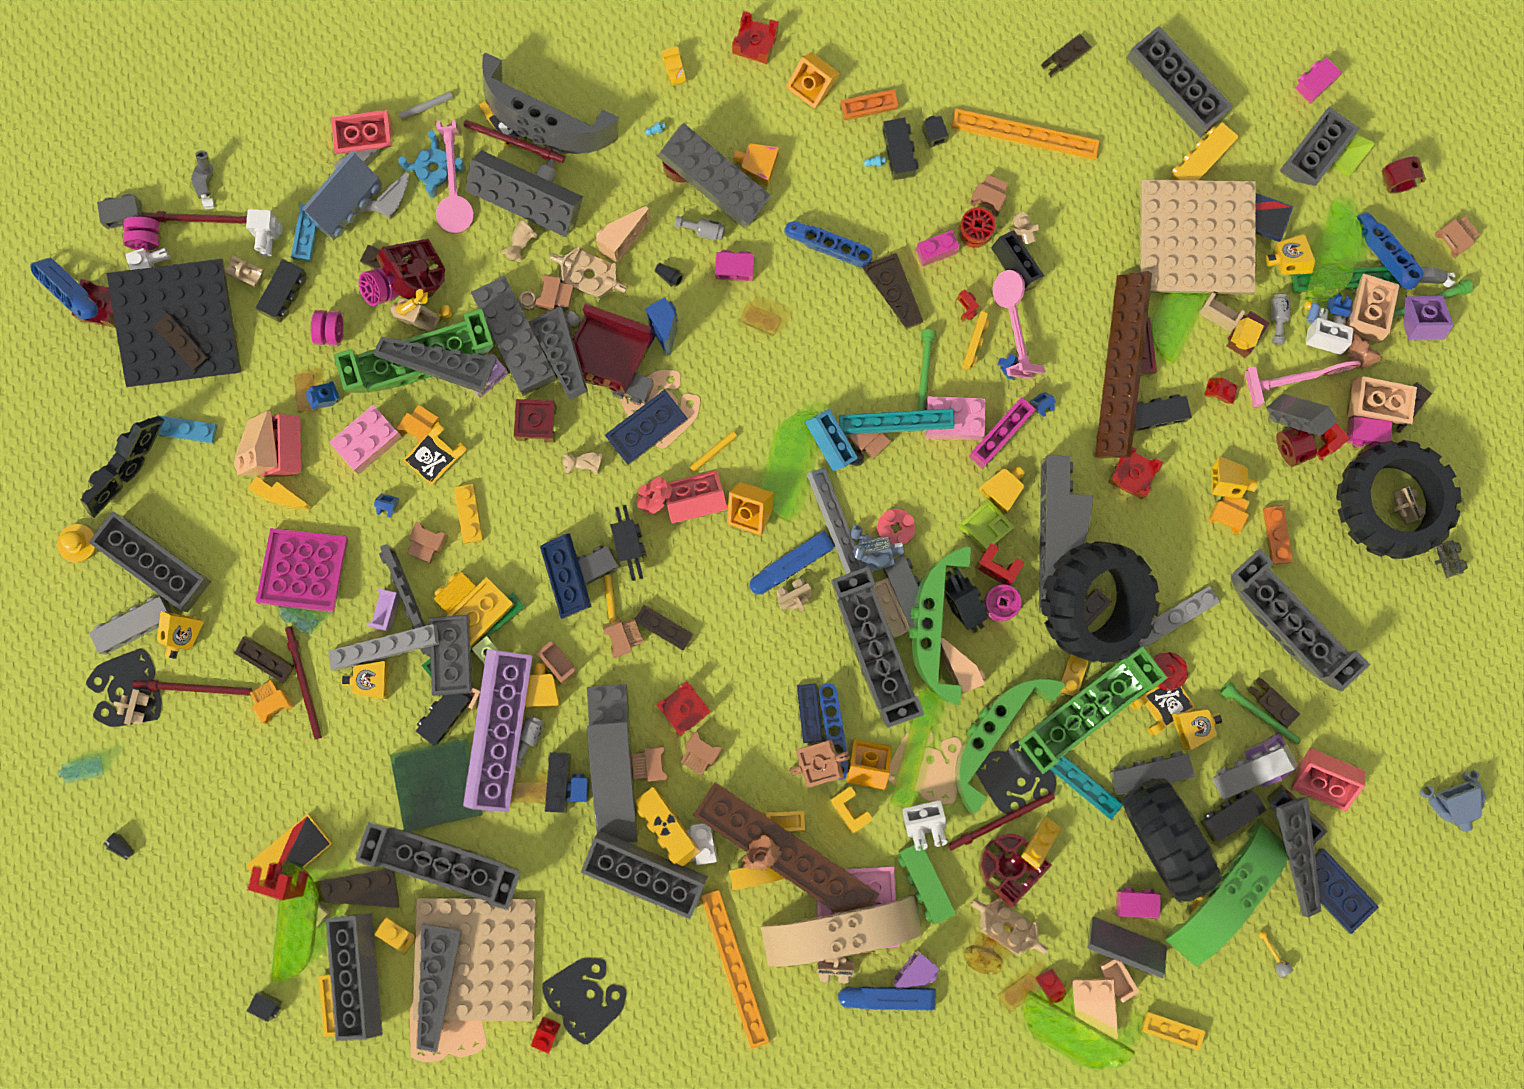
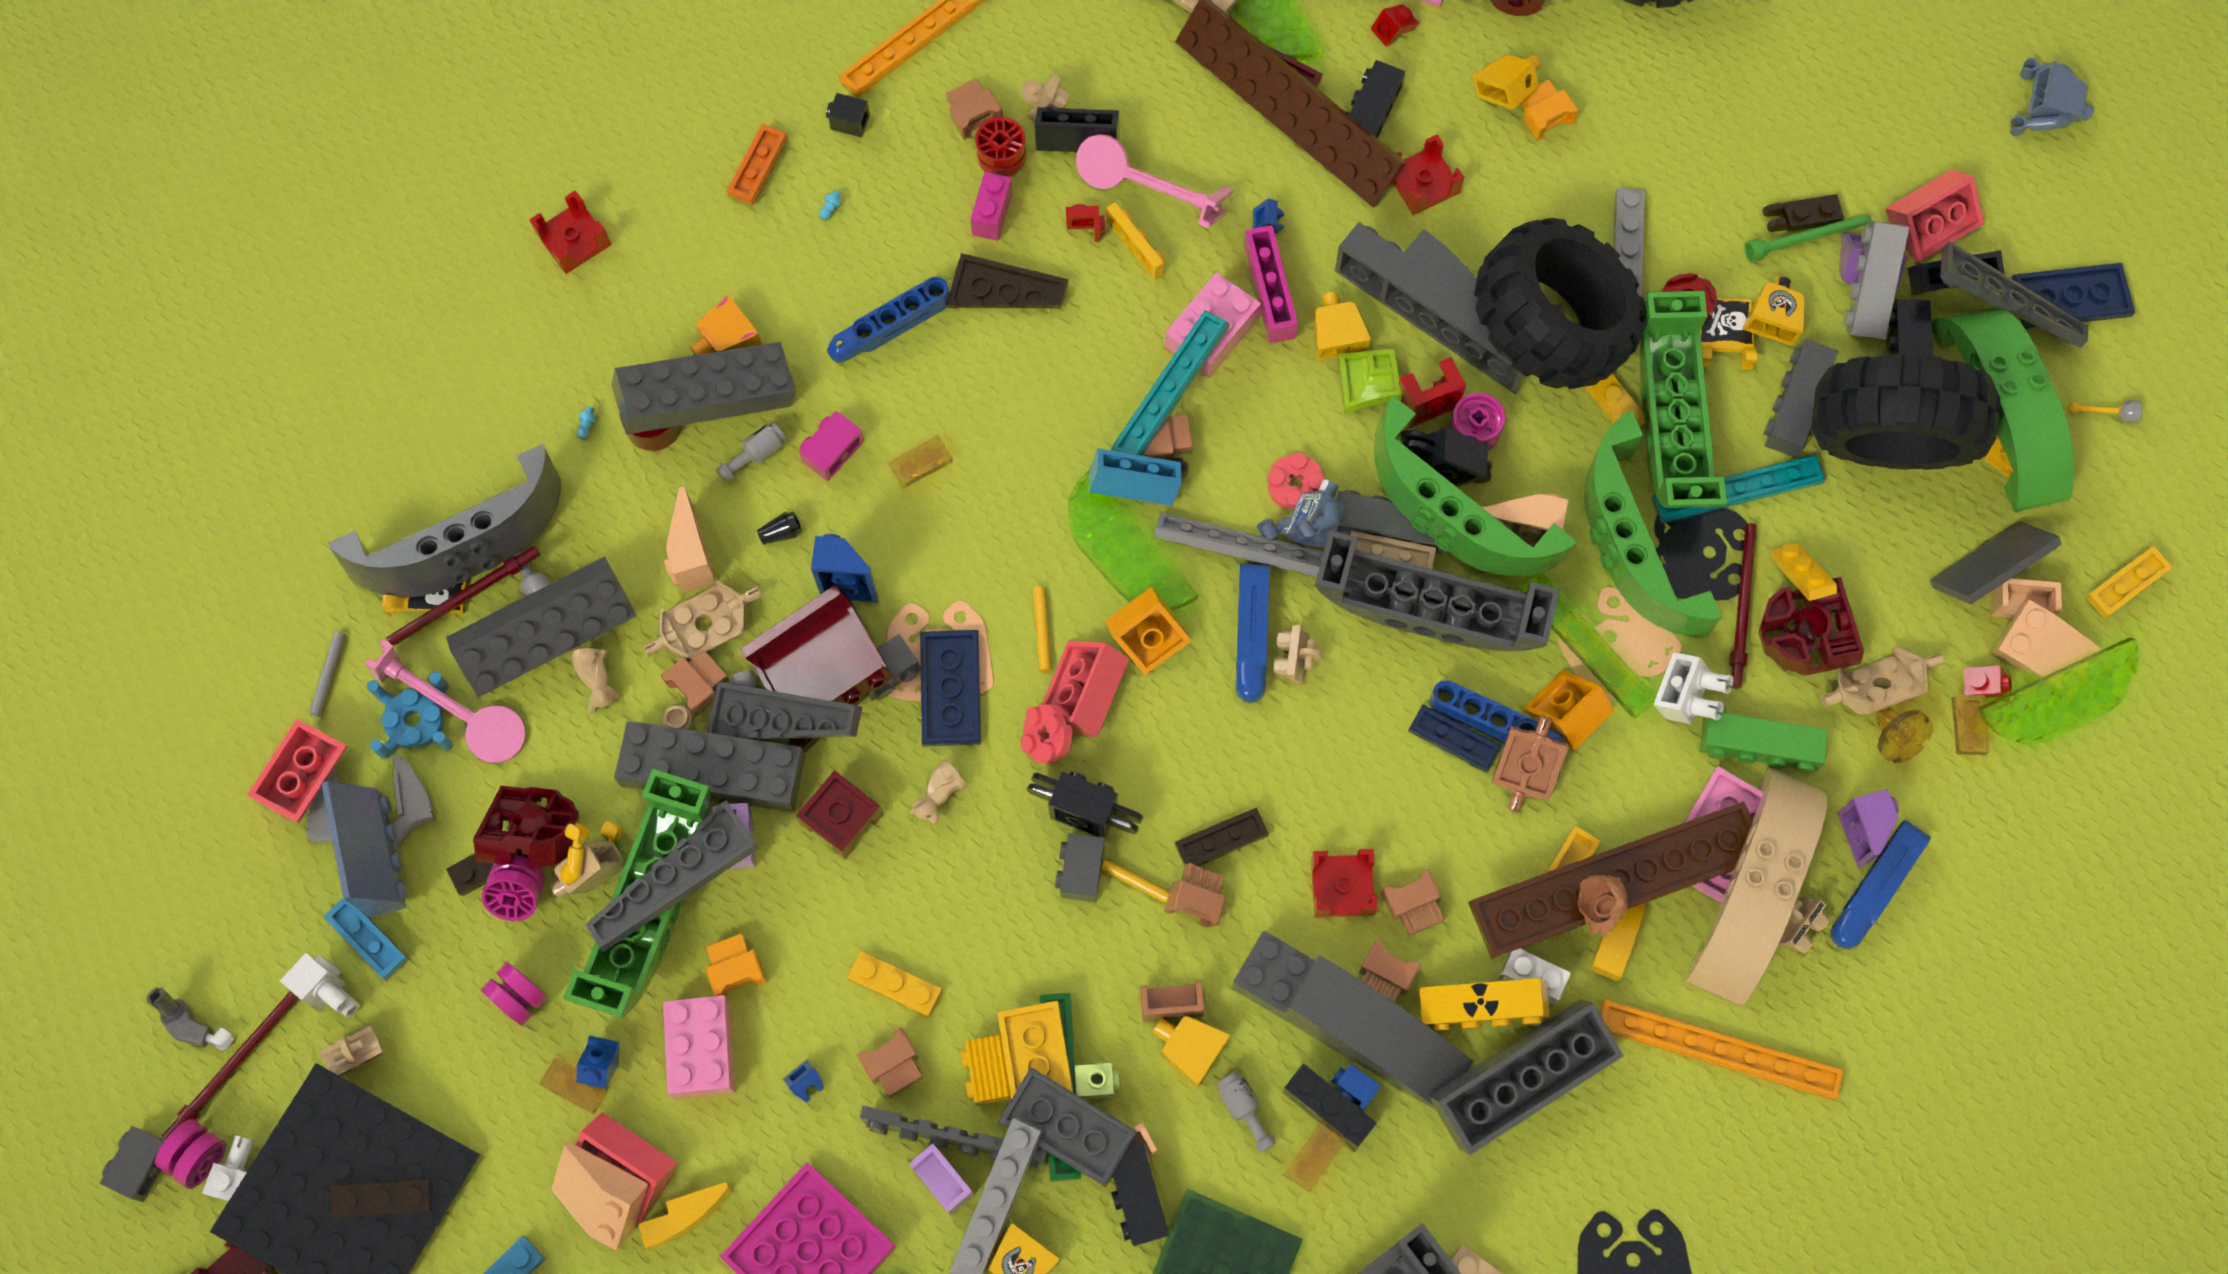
camera: 50 degrees left, 10 degrees down
black brick [256,259,307,323] -> none
flag [403,422,467,486] -> none
lavender brick [463,649,532,812] -> none
dark blue tile [540,533,592,619] -> none
yellow leg [662,46,686,86] -> none
light orange slope [786,52,841,109] -> none
yellow panel [829,786,873,833] -> none
black brick [882,118,918,180] -> none
bright green piece [918,329,937,410] -> none
blue tile [997,354,1018,380] -> none
dark pink brick [1116,888,1160,918] -> none
dark grey slope [1231,548,1370,691] -> none
orange plate [1263,506,1292,565] -> none

